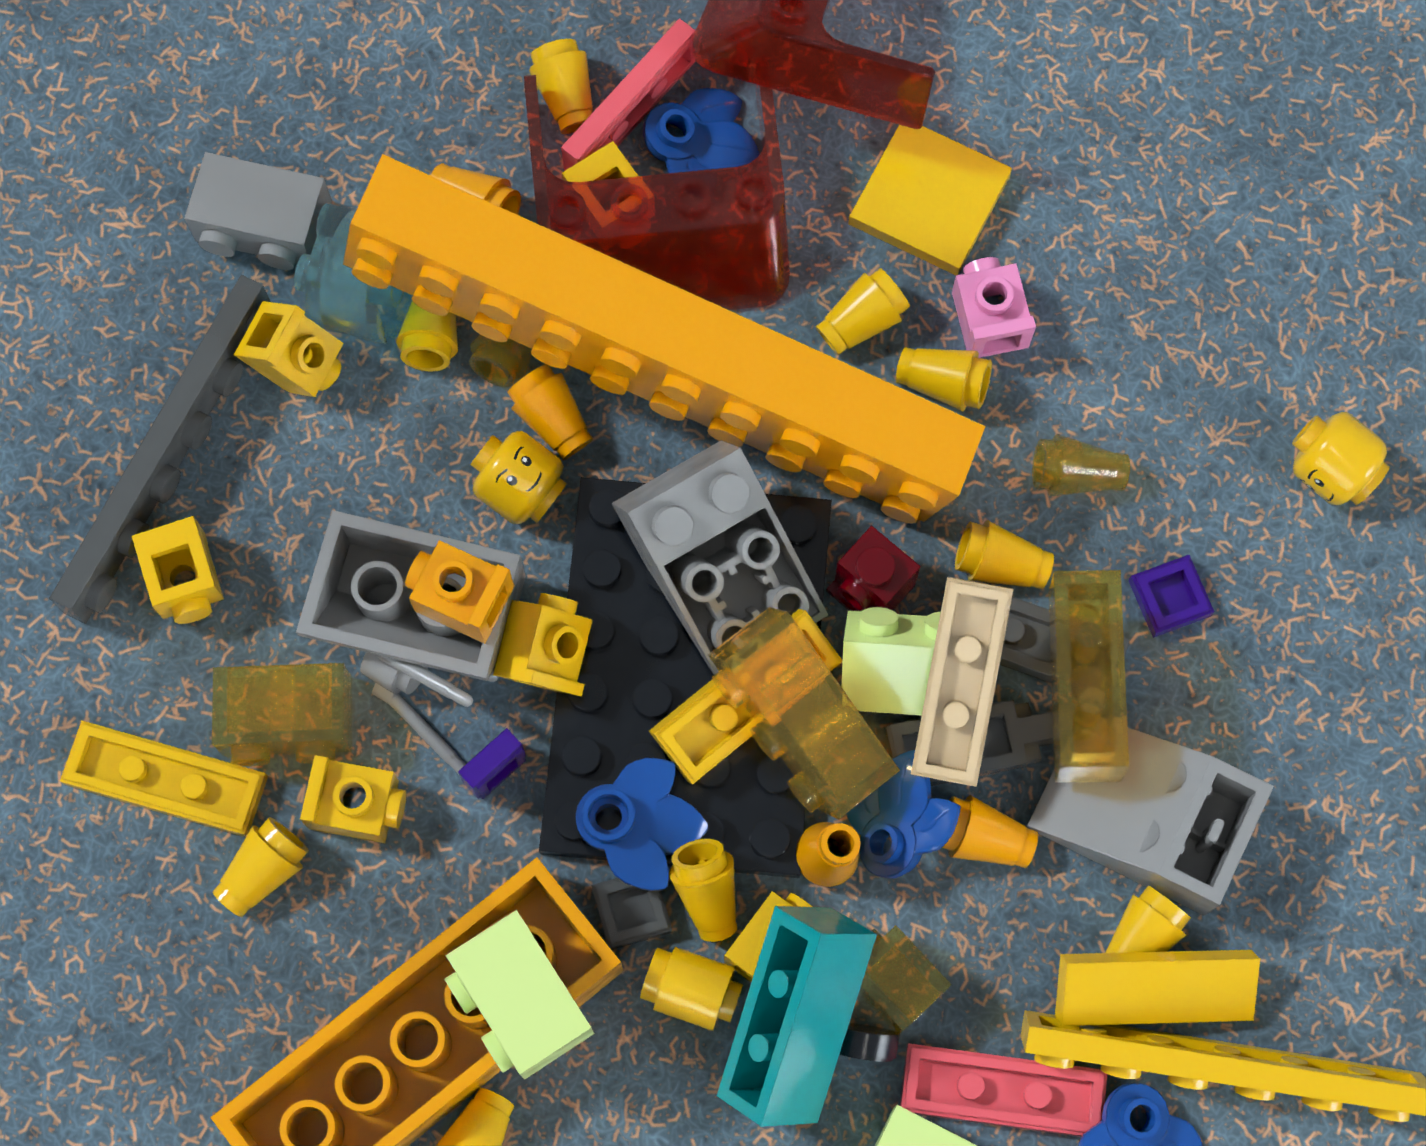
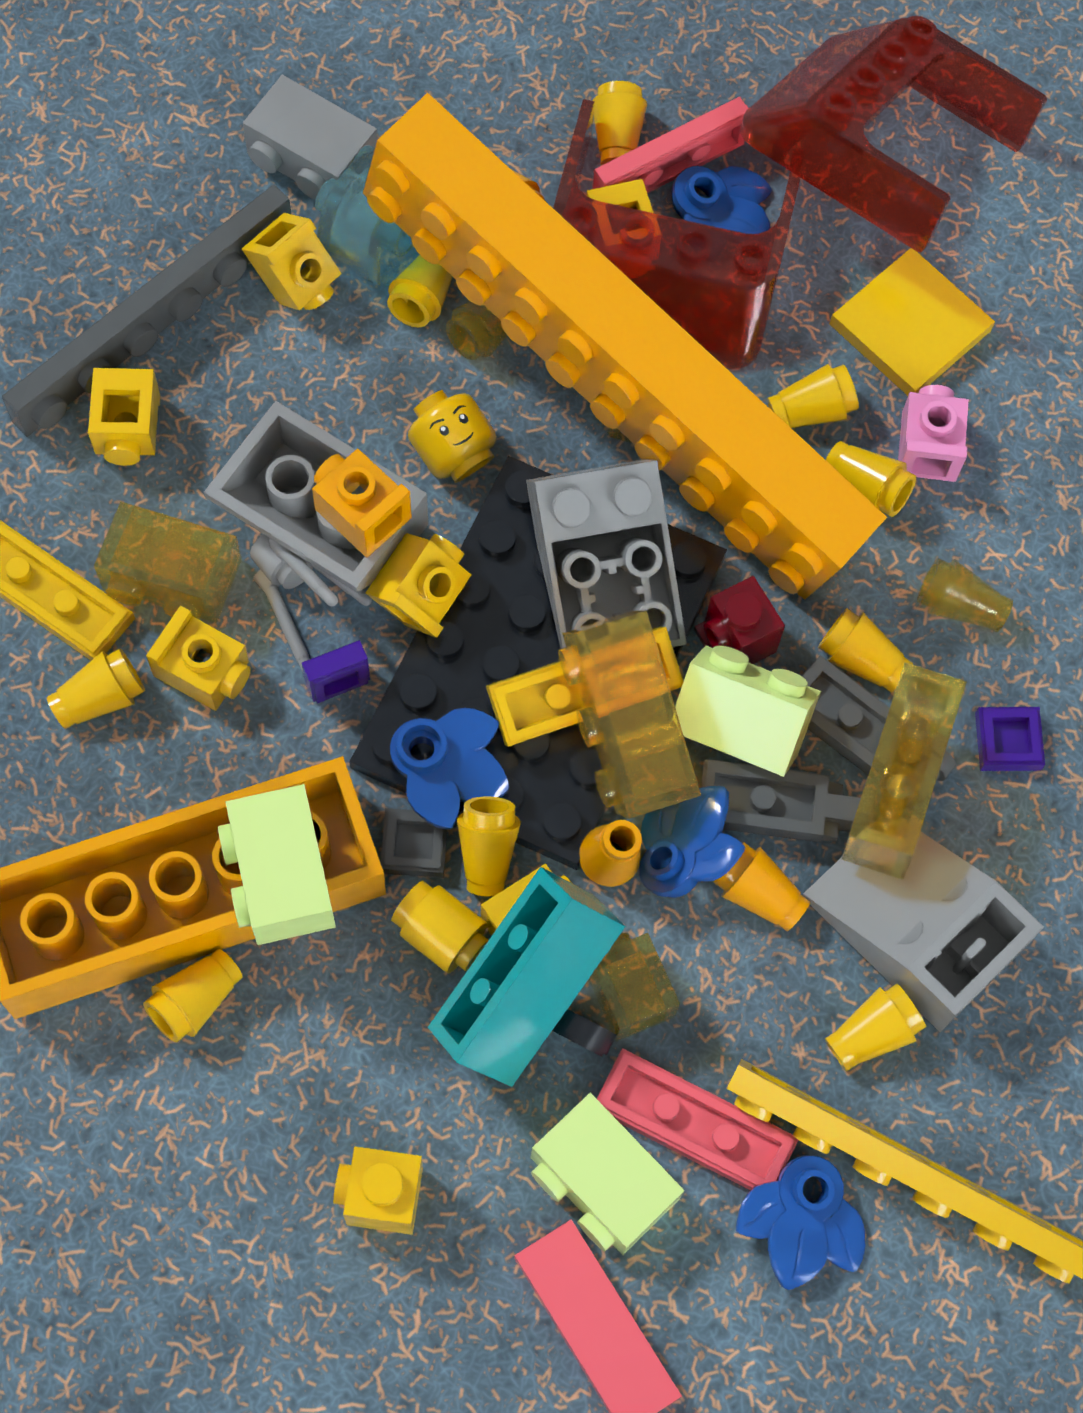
camera: 15 degrees right, 5 degrees down
light orange cone [507,364,593,461] -> none
tan tile [911,577,1014,787] -> none
yellow tile [1055,950,1260,1026] -> none

